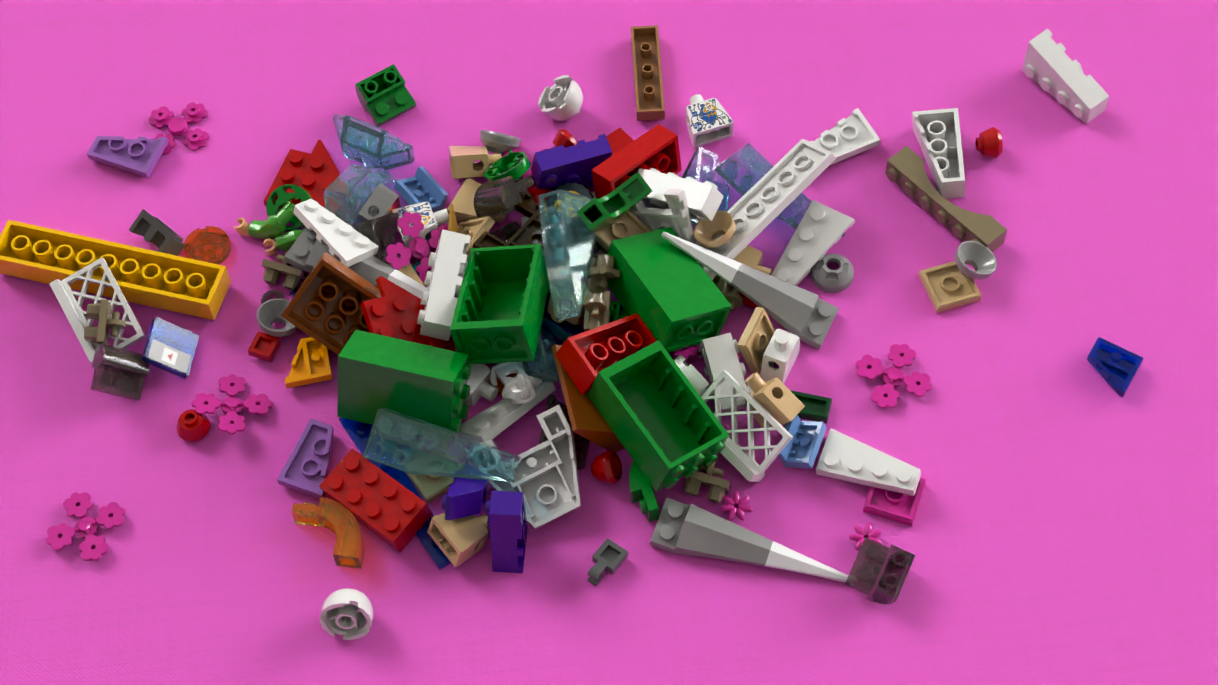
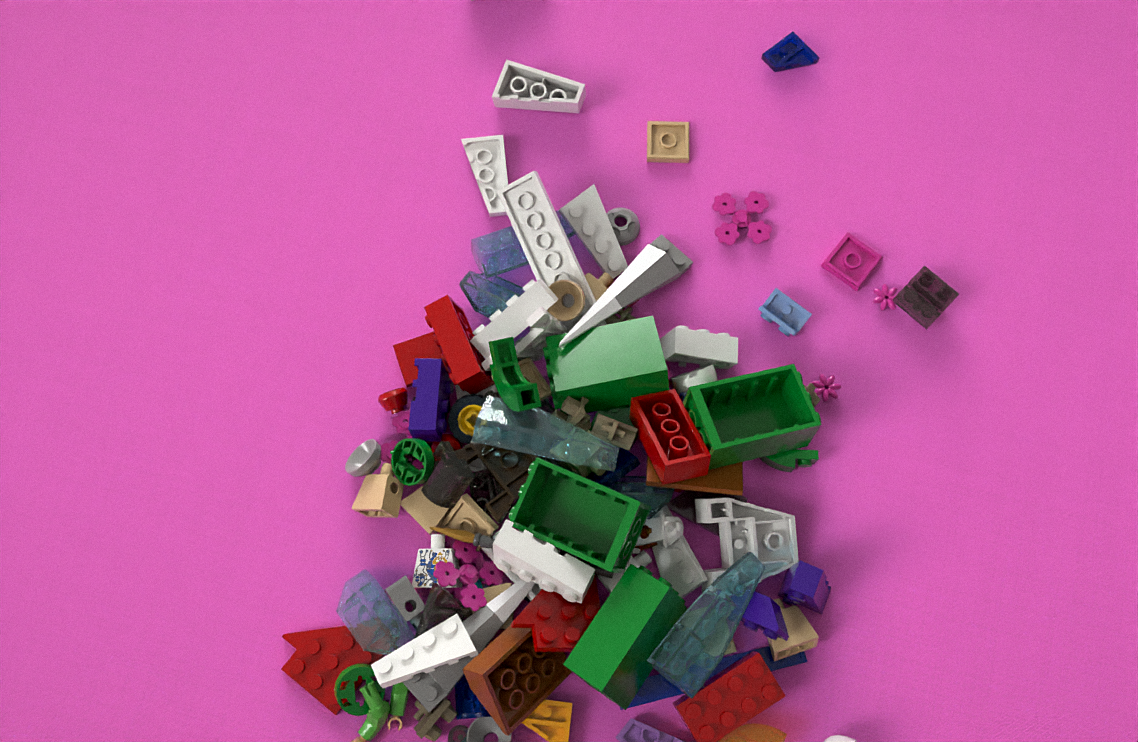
camera: 70 degrees left, 15 degrees up
clear light blue wedge [333,114,415,171] -> none
green brick [355,64,416,127] -> none
medium blue bracket [394,166,448,213] -> none
white cylinder [538,75,583,121] -> none
dark grey plate [587,538,628,586] -> none
red cone [591,450,622,484] -> none
medium nougat piece [631,25,665,121] -> none
light grey plate [649,497,856,584] -> none
torso [686,94,734,148] -> none
white fence [701,370,793,482] -> none
tan tile [737,307,775,376] -> none
tan torso [745,372,805,428] -> none
torso [760,329,800,384] -> none
dark green tile [790,390,832,423] -> none
white wing [816,428,921,496] -> none
dark tan arch [885,146,1007,252] -> none
light grey piece [954,241,997,279] -> none
red cone [975,127,1003,158] -> none

